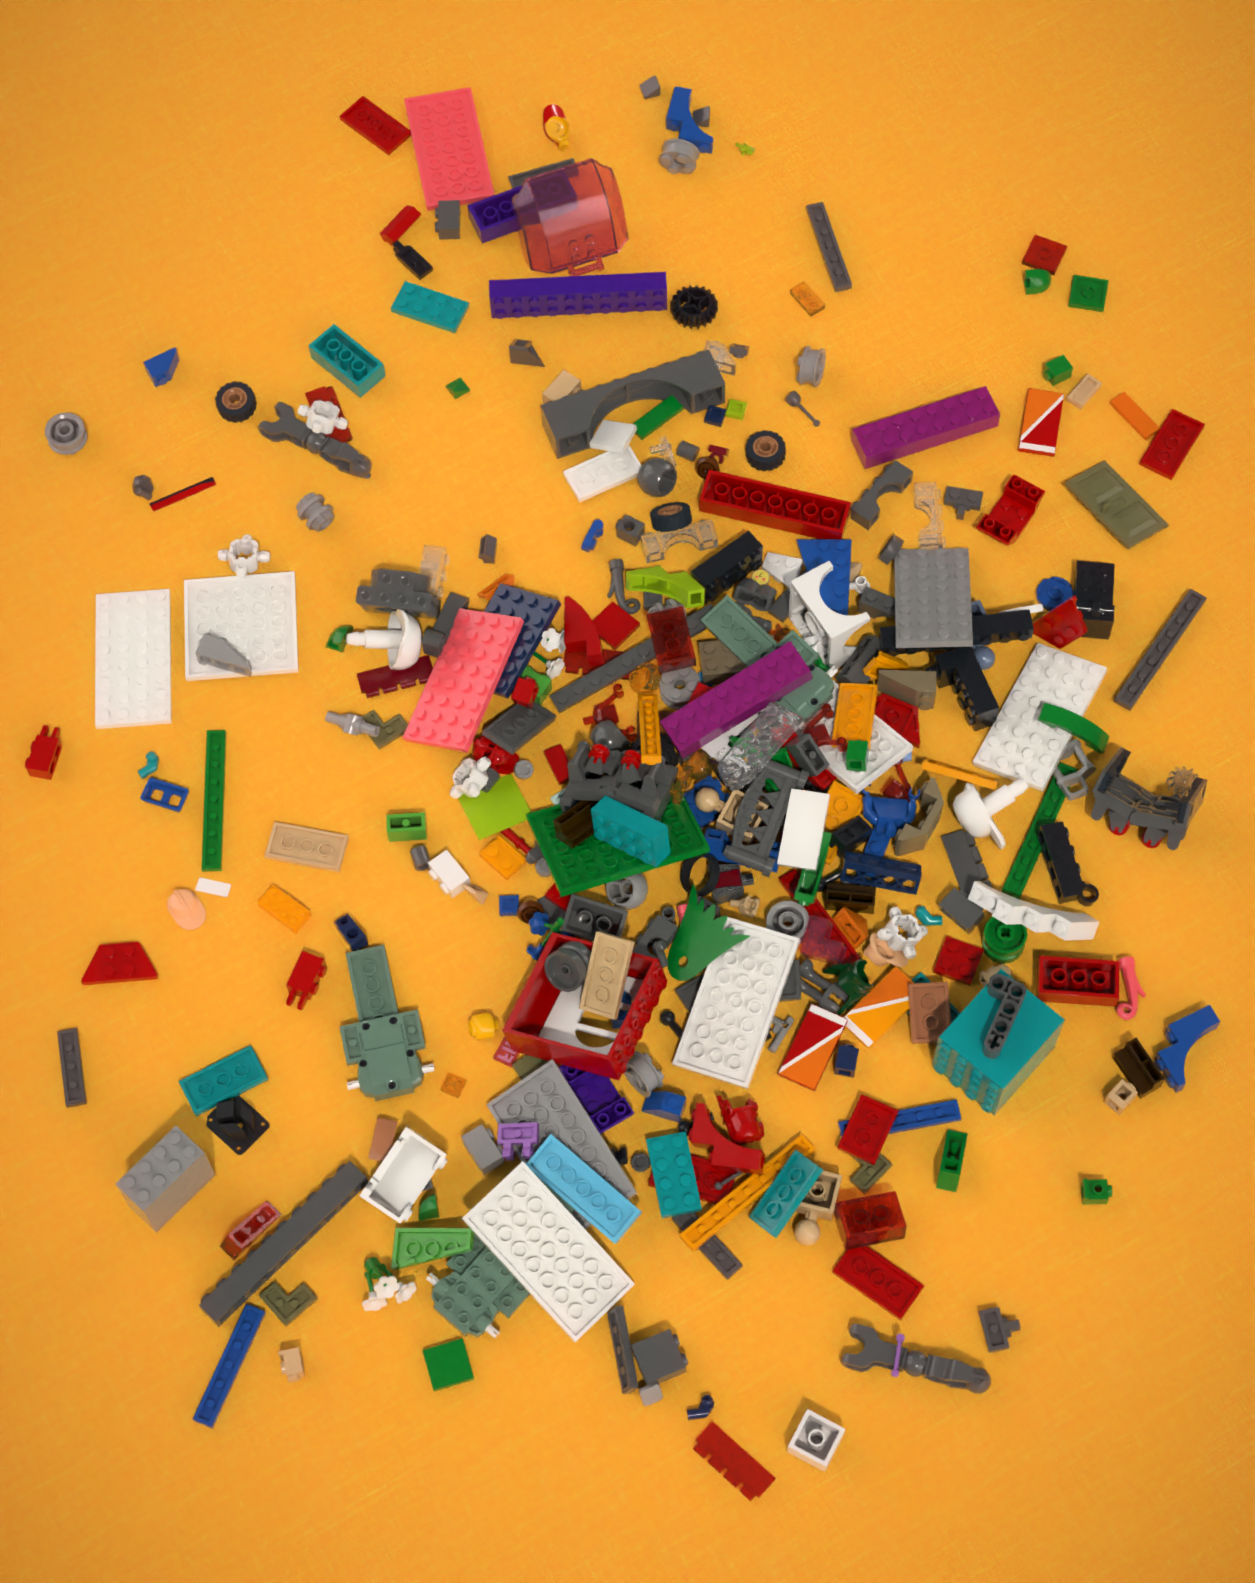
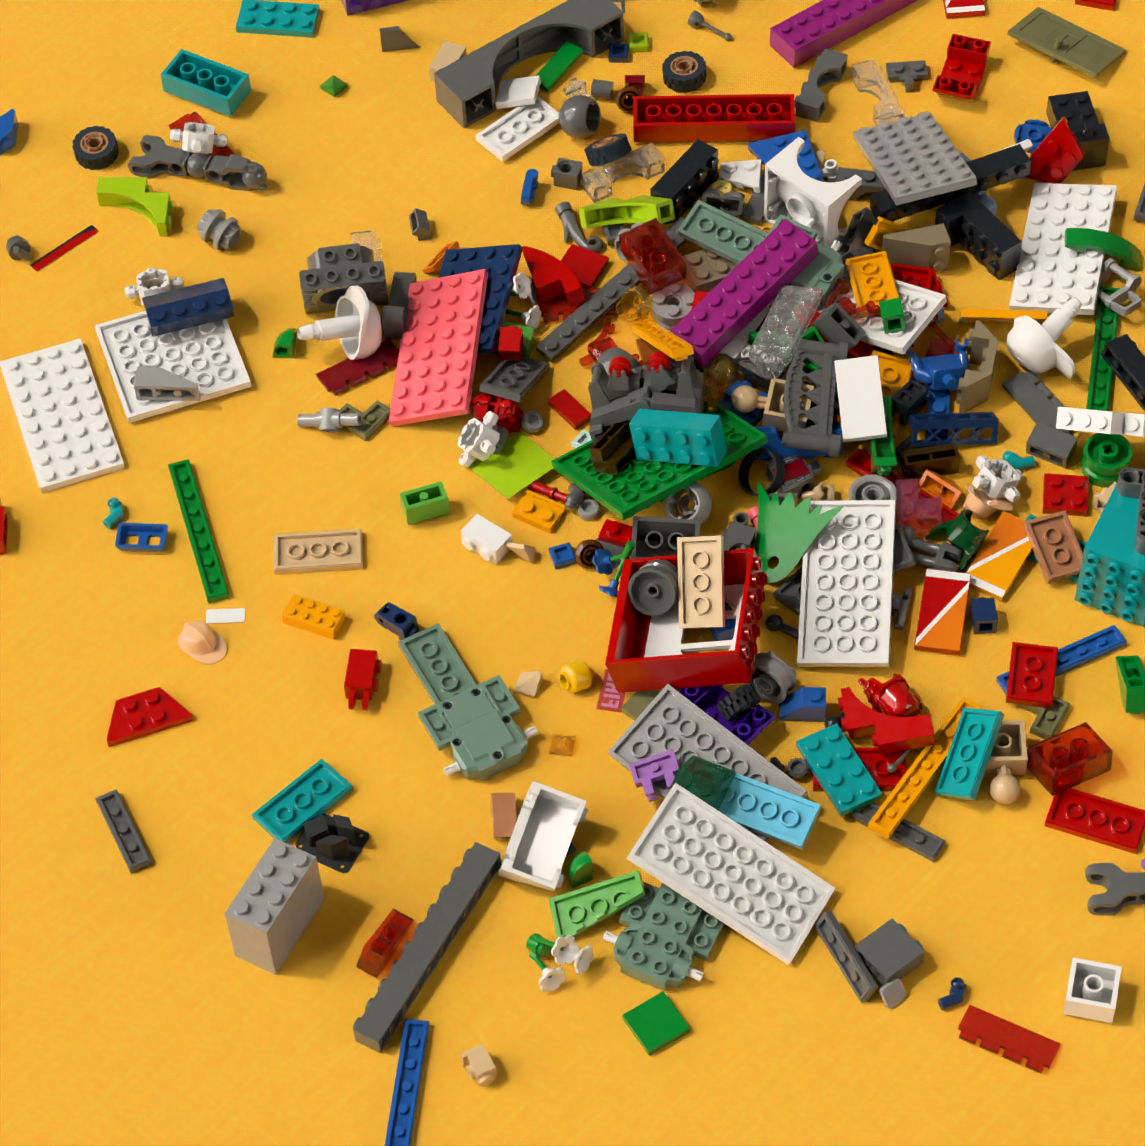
camera: 15 degrees left, 10 degrees down
olive tile [259,1282,318,1327] -> none
dark grey piece [410,846,431,871] -> none
light grey brick [461,1124,504,1176] -> none
dark grey hat [878,534,904,565] -> none
none -> lime arch [96,177,174,237]
none -> dark blue slope [142,278,234,337]
none -> tan slope [513,671,543,698]
none -> clear green slope [669,755,736,810]
none -> black tyre [717,683,761,722]

